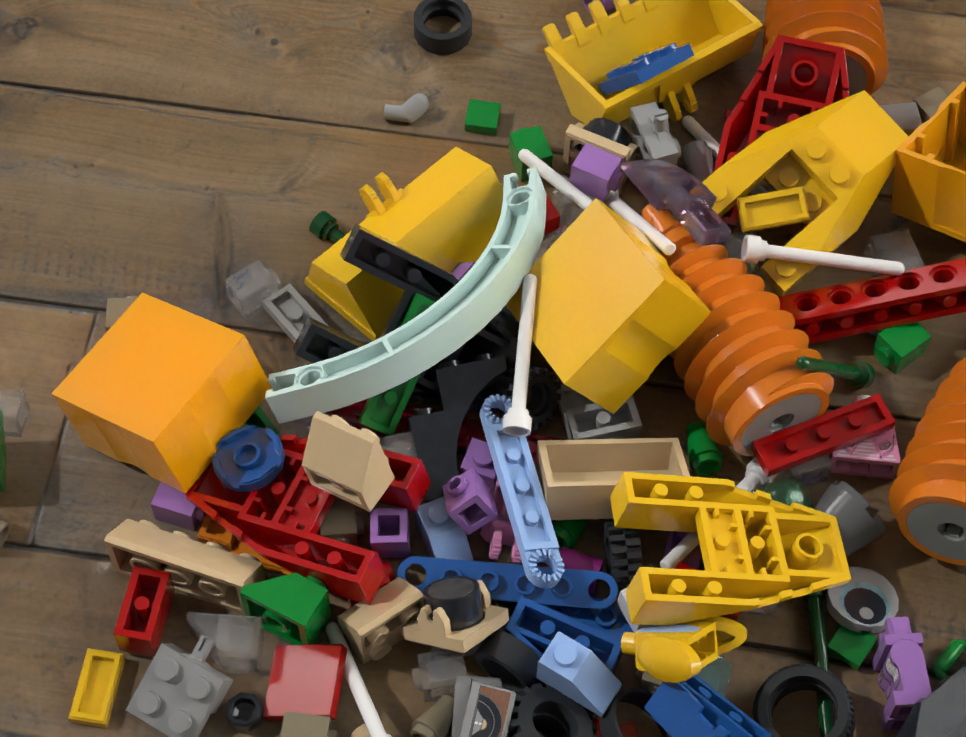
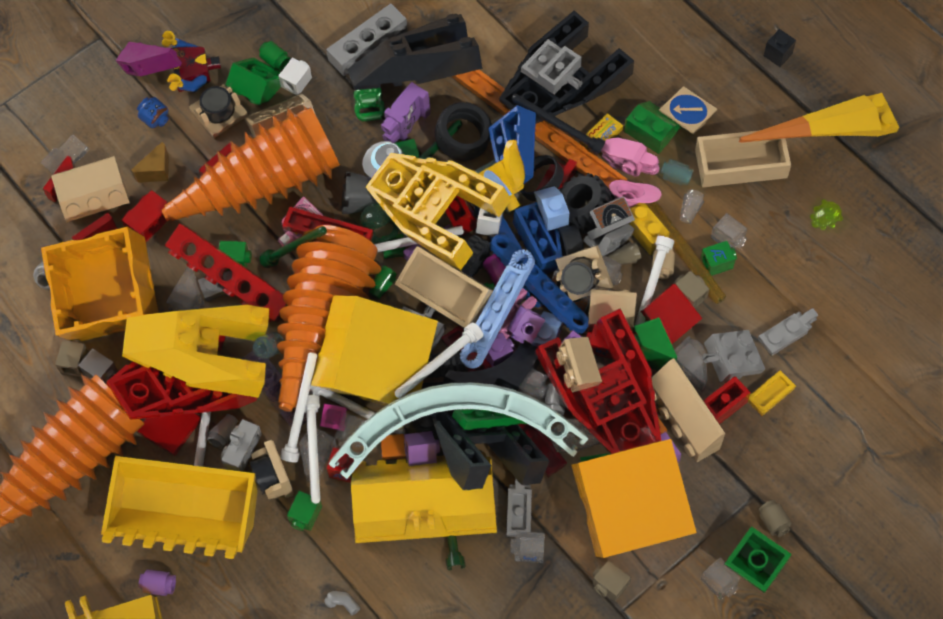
camera: 135 degrees left, 5 degrees up
blue tile [212,425,285,492] -> none
black tile [225,692,263,733] -> none
green tile [465,99,501,135] -> none
medium lavender brick [569,143,623,201] -> none
blue plate [598,42,694,96] -> none
slope [621,159,731,245] -> none
yellow tile [736,186,810,233] -> none
white piece [741,235,905,276] -> none

